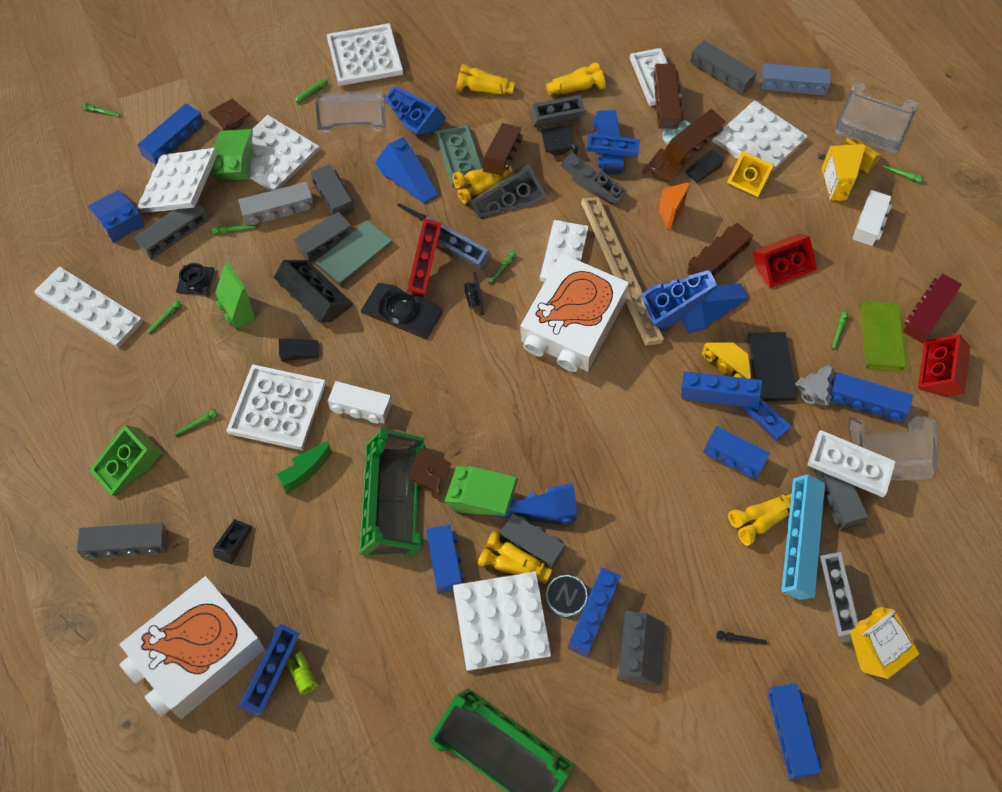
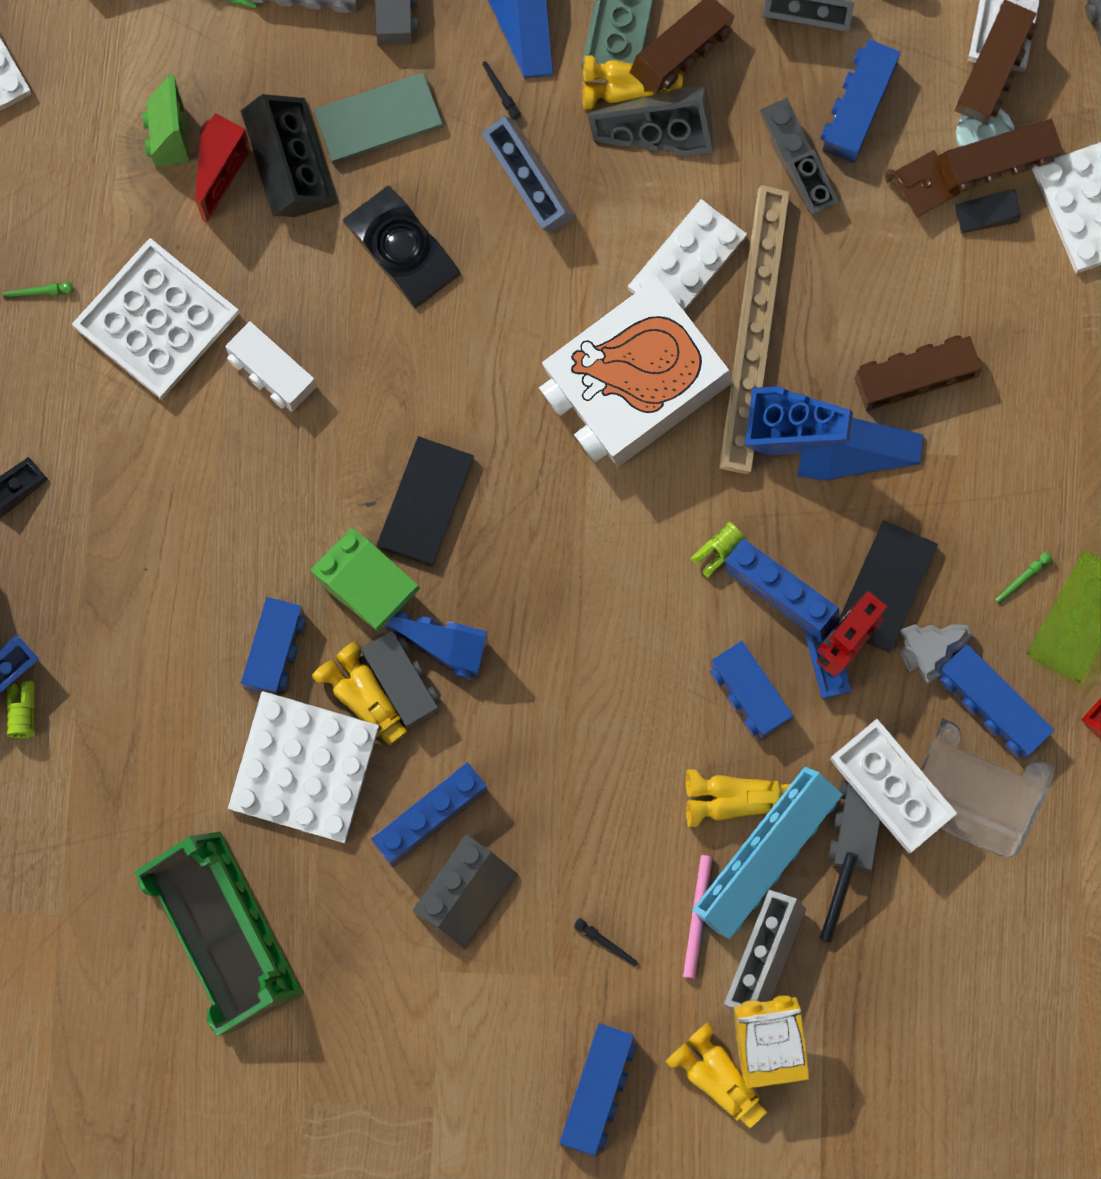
camera: 30 degrees right, 15 degrees up
bright green piece [147,300,181,334] -> none
black hat [176,263,214,297] -> none
green slope [277,441,332,494] -> none
black slope [279,338,319,361] -> none
dark grey brick [295,212,352,263] -> none
windscreen [359,428,426,556] -> none
red brick [406,218,442,296] -> none
reddish brown hat [407,448,451,499] -> none
black hat [464,272,483,315] -> none
bright green piece [488,251,516,284] -> none
black hat [541,125,578,155] -> none
black tile [546,575,588,617] -> none
blue plate [586,133,640,157] -> none
orange slope [659,183,690,231] -> none
yellow slope [701,343,751,379] -> none
yellow slope [727,151,774,197] -> none
red slope [752,234,817,288] -> none
none -> red slope [195,113,251,222]
none -> black tile [377,436,474,567]
none -> yellow piece [665,1022,767,1129]
none -> bright pink piece [683,855,713,979]
none -> lime hinge [690,522,747,578]
none -> red piece [816,591,887,678]
none -> black bar [820,852,858,942]

